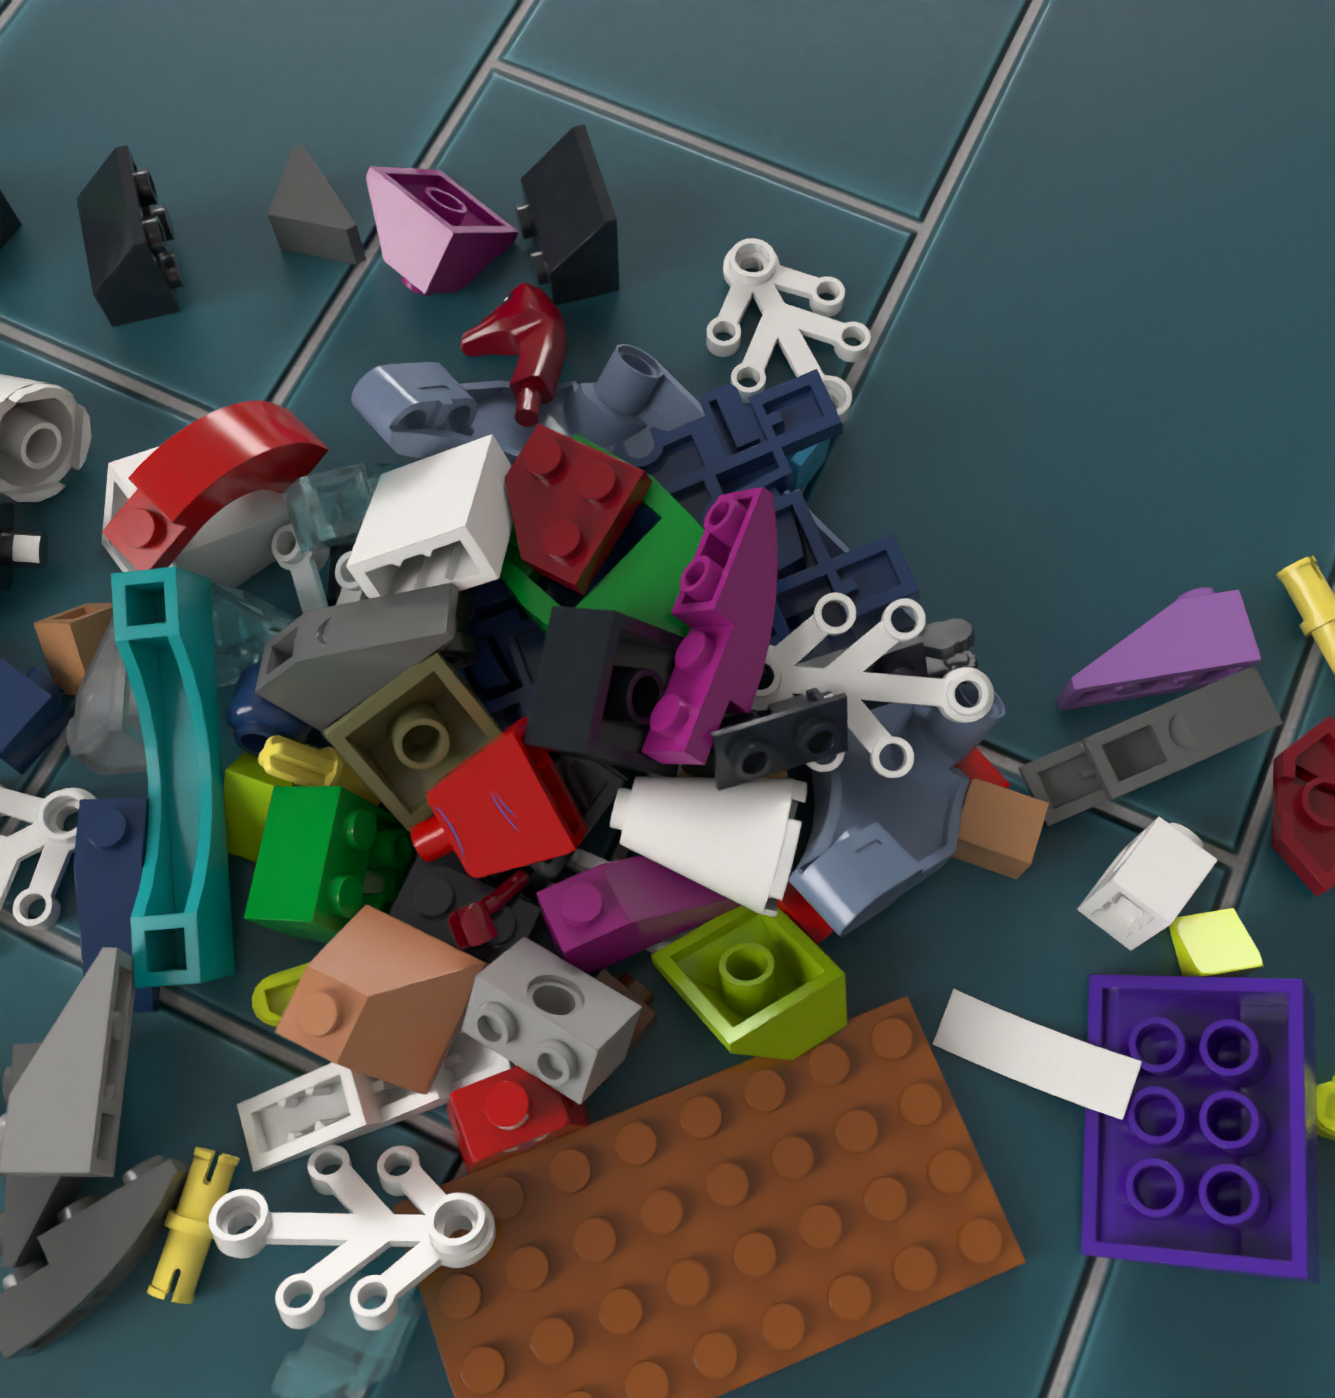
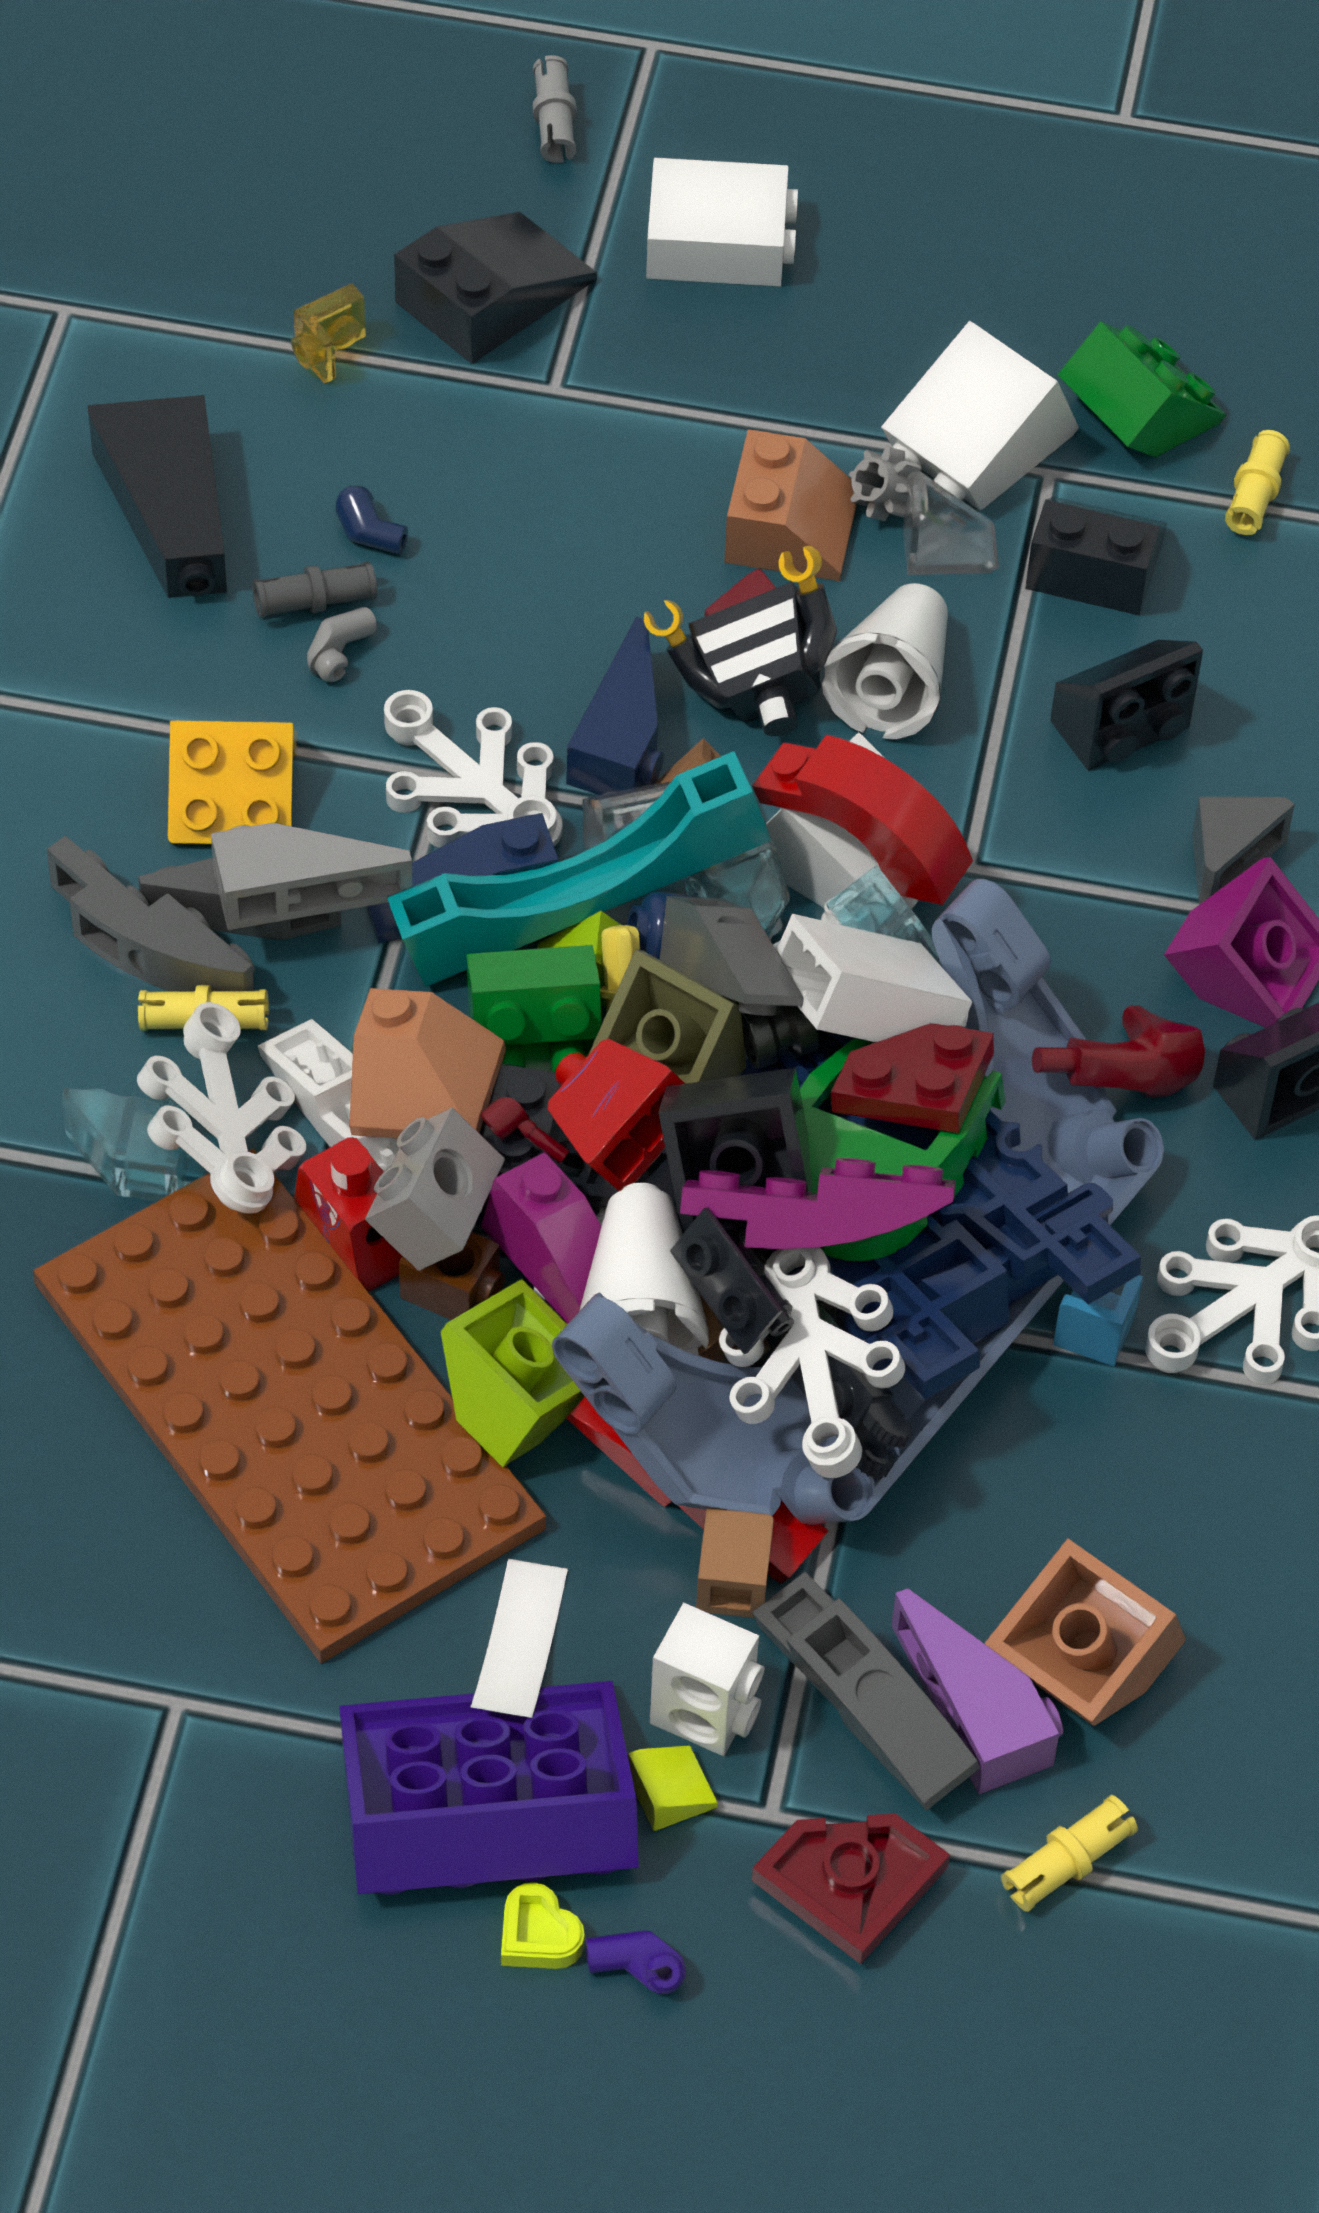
camera: 75 degrees right, 15 degrees down
none -> nougat slope [984,1538,1186,1726]

